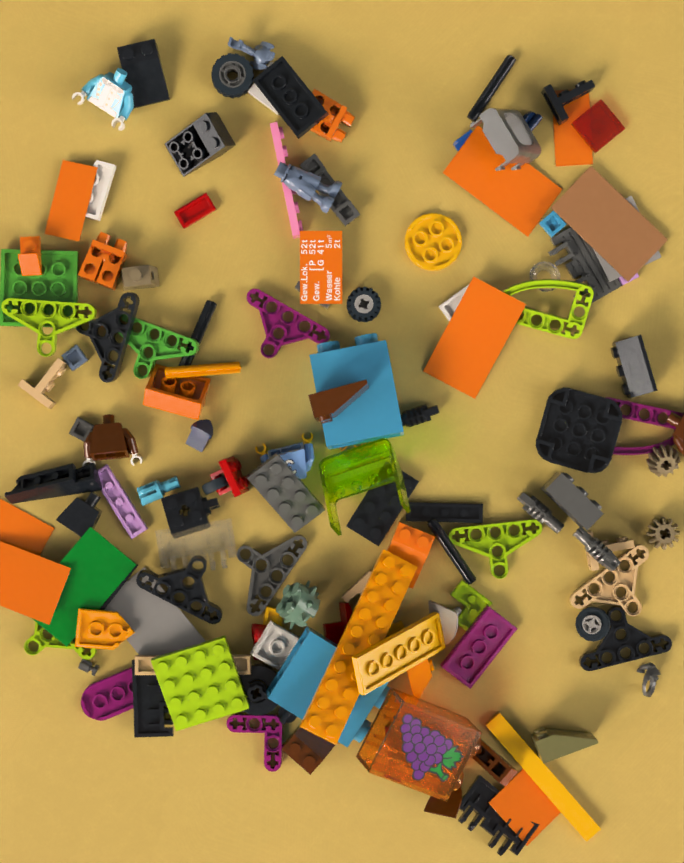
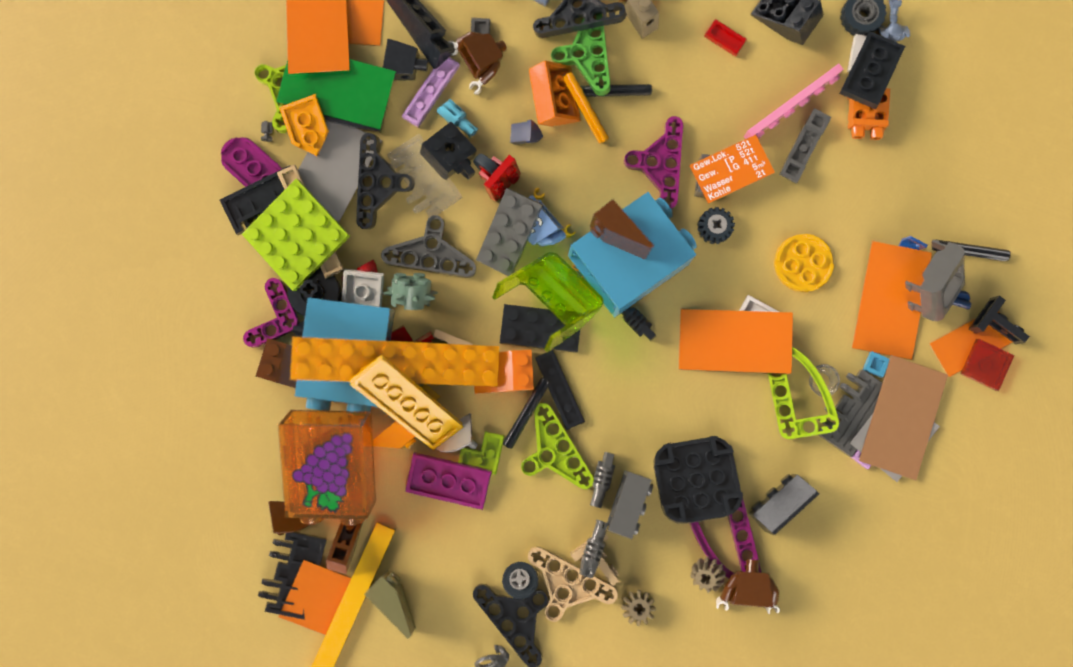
camera: 65 degrees right, 5 degrees down
yellow tile [263,605,284,627] -> none
sand blue piece [274,162,342,214] -> none

